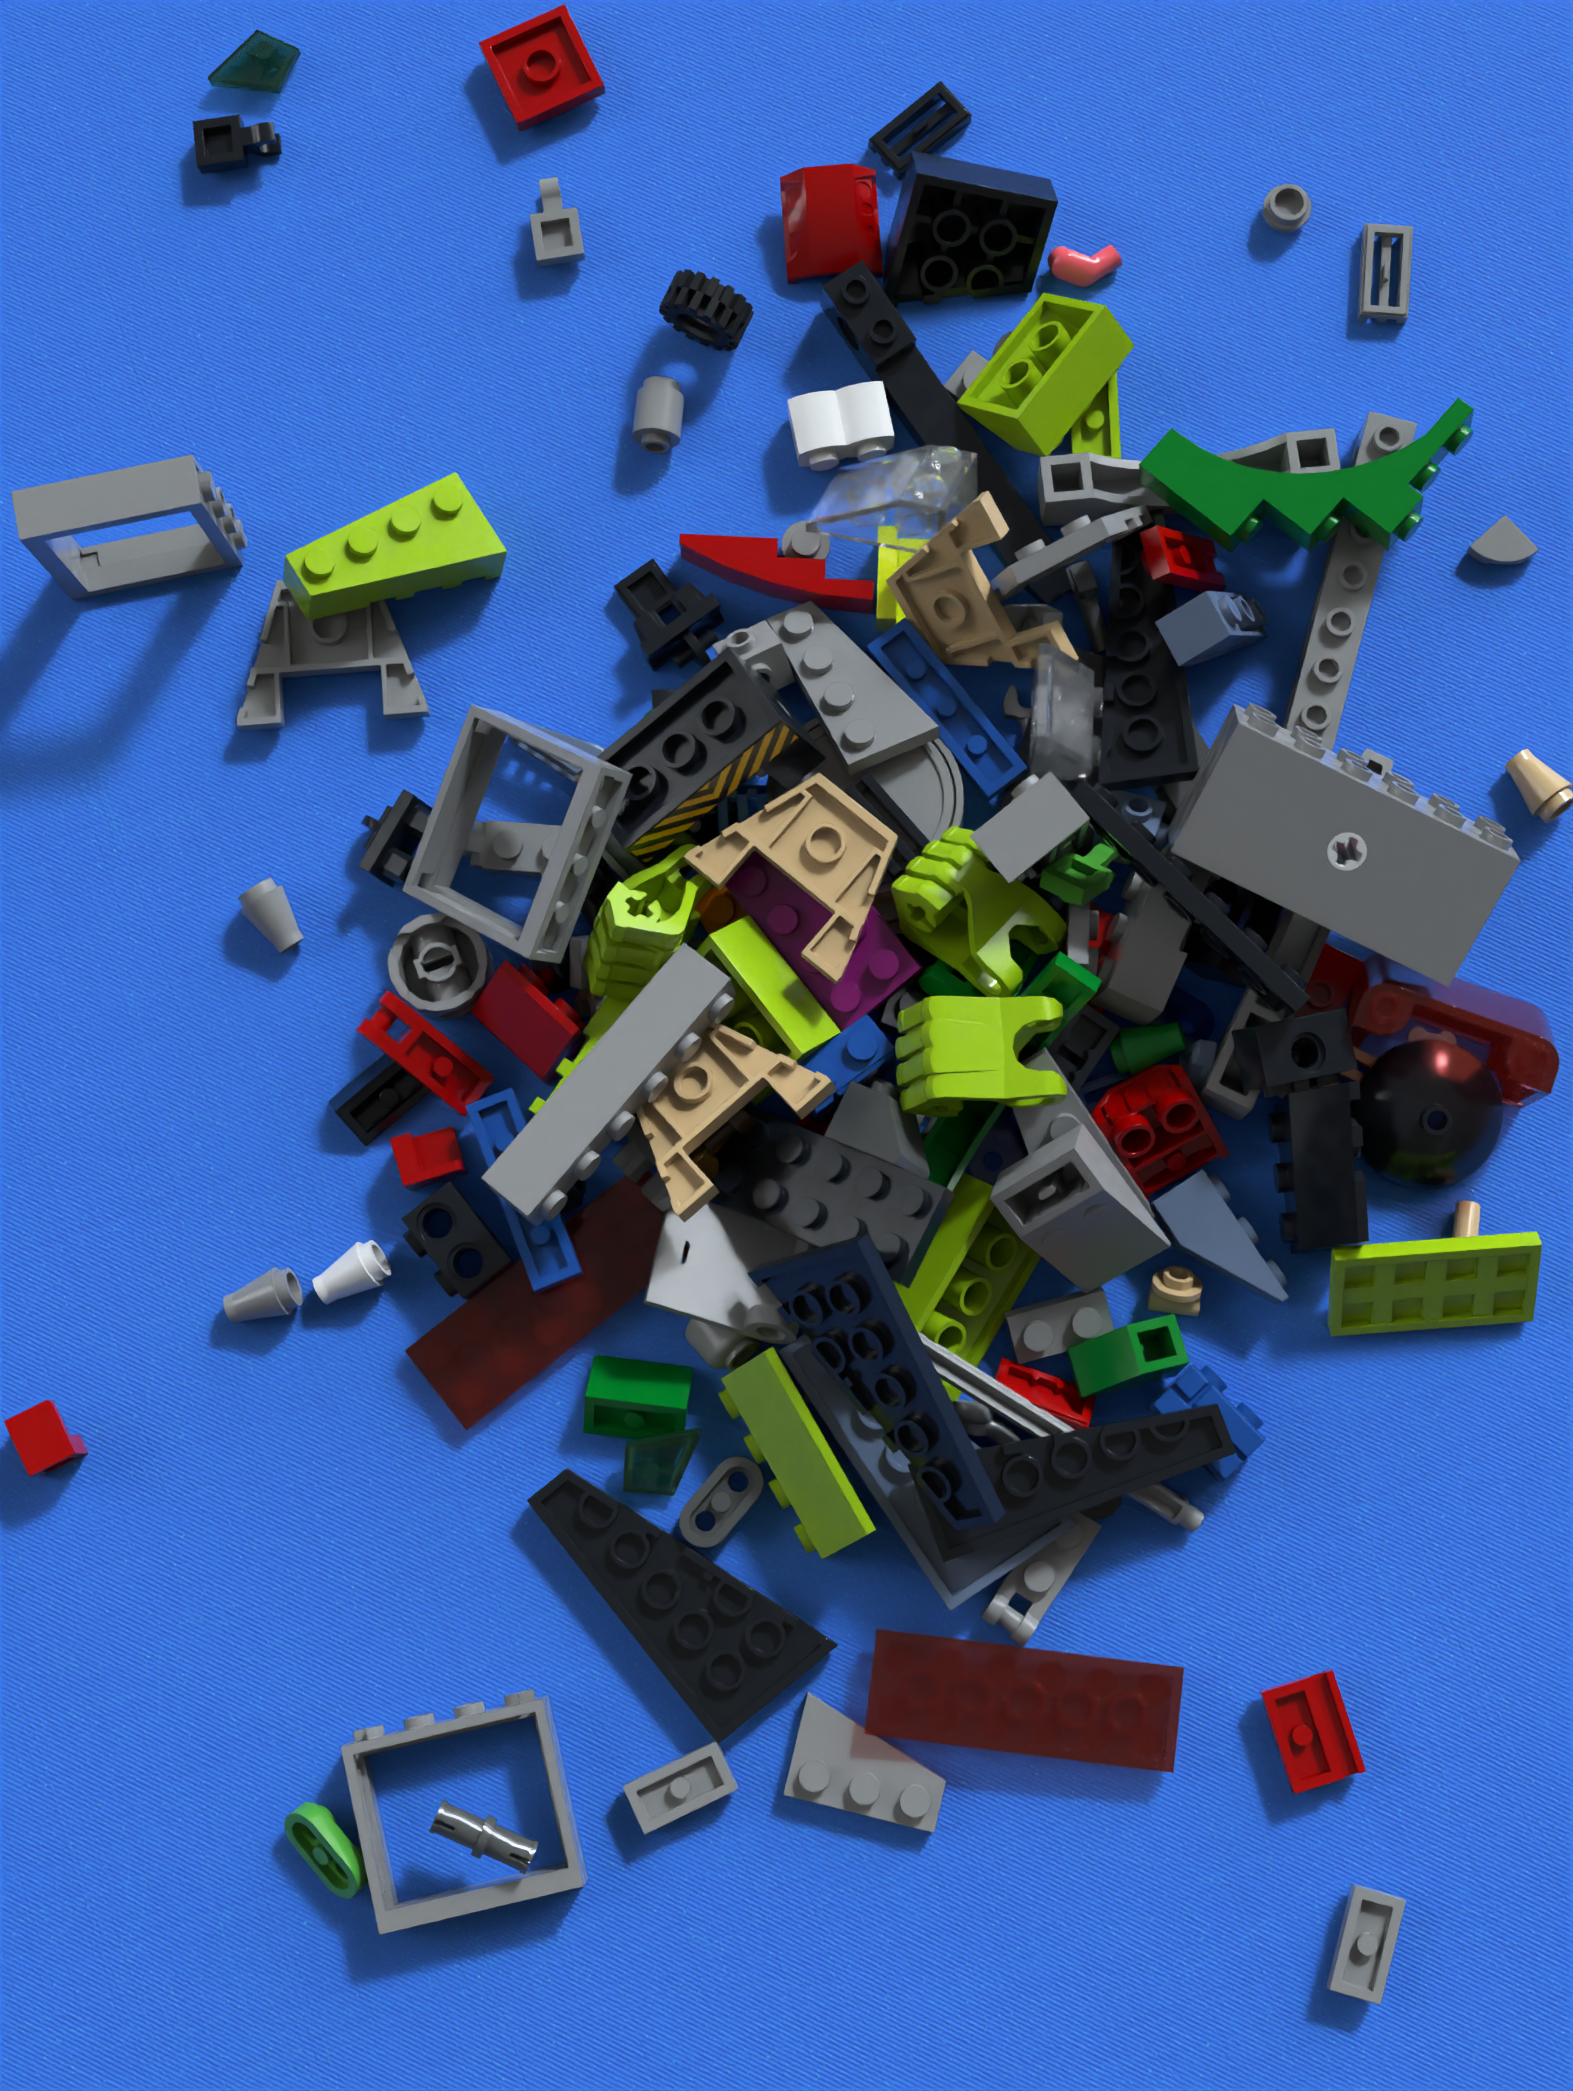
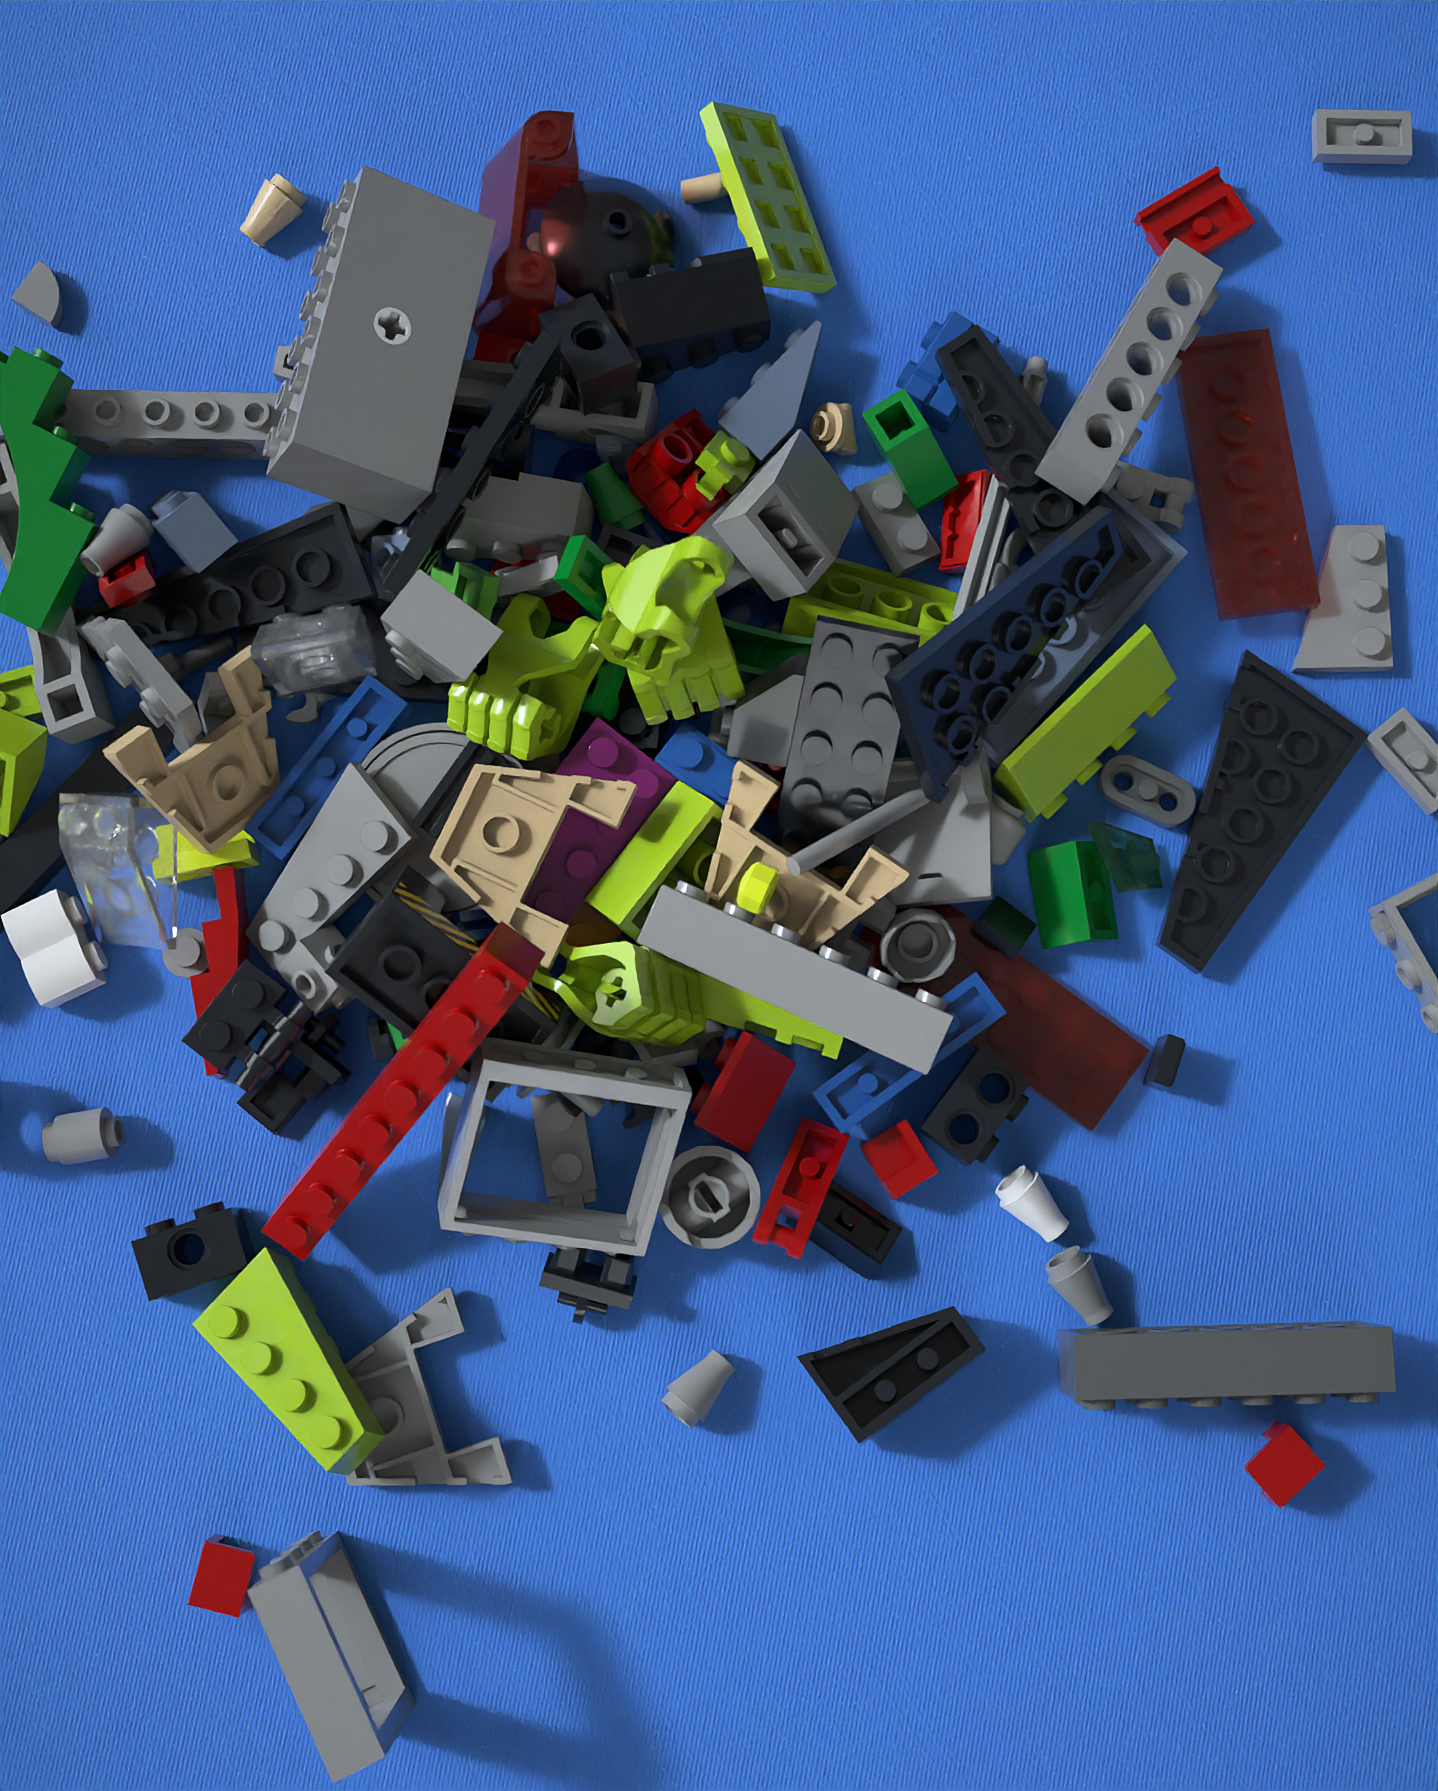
camera: 115 degrees left, 0 degrees up
none -> light grey cone [79,504,154,577]
none -> black brick [131,1201,256,1301]
none -> black plate [181,959,315,1094]
none -> red panel [187,1534,257,1618]
none -> red brick [261,920,545,1261]
none -> lime piece [592,536,735,682]
none -> lime plate [695,429,757,501]
none -> neon yellow tile [737,861,781,915]
none -> light grey bar [786,782,948,877]
none -> black wedge [797,1306,986,1446]
none -> light grey hair [879,907,956,983]
none -> black tile [972,895,1037,959]
none -> light grey brick [1035,238,1224,506]
none -> dark grey brick [1057,1321,1396,1410]
none -> black tile [1143,1034,1186,1090]

